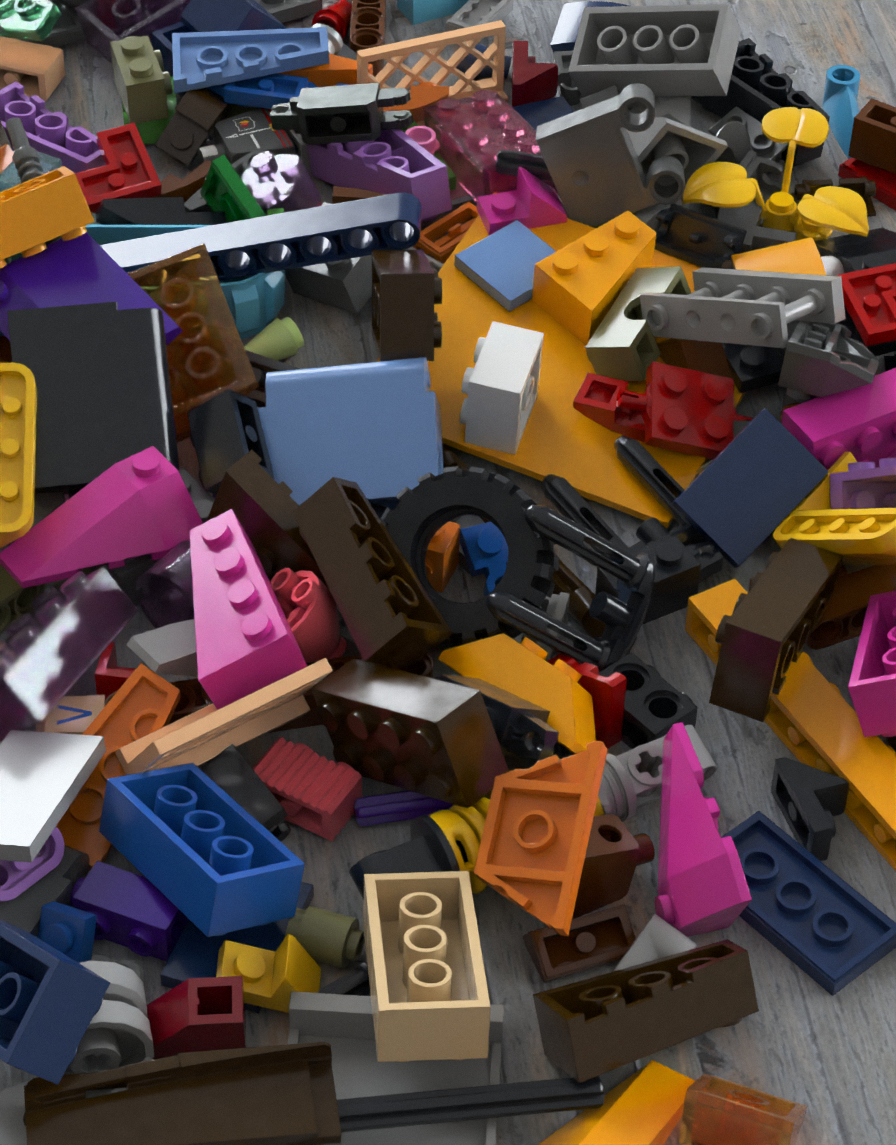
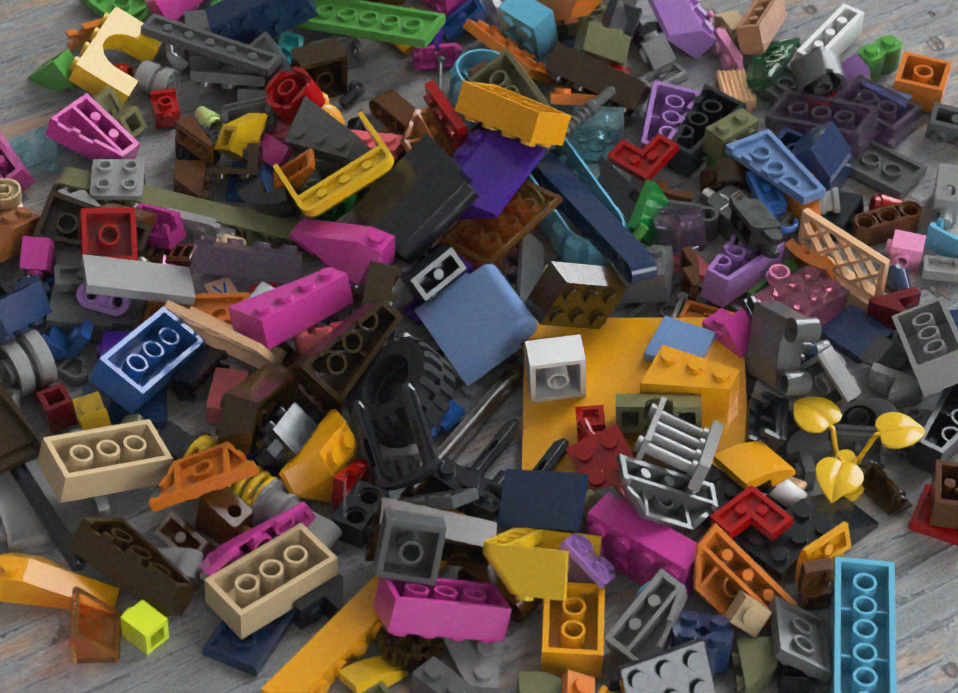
camera: 65 degrees right, 0 degrees up
none -> neon yellow brick [120,600,169,655]
none -> tan brick [204,523,338,639]
none -> dark grey brick [373,508,447,586]
none -> dark grey tile [374,488,479,513]
none -> black wedge [667,84,747,177]
none -> bright pink brick [885,229,926,272]

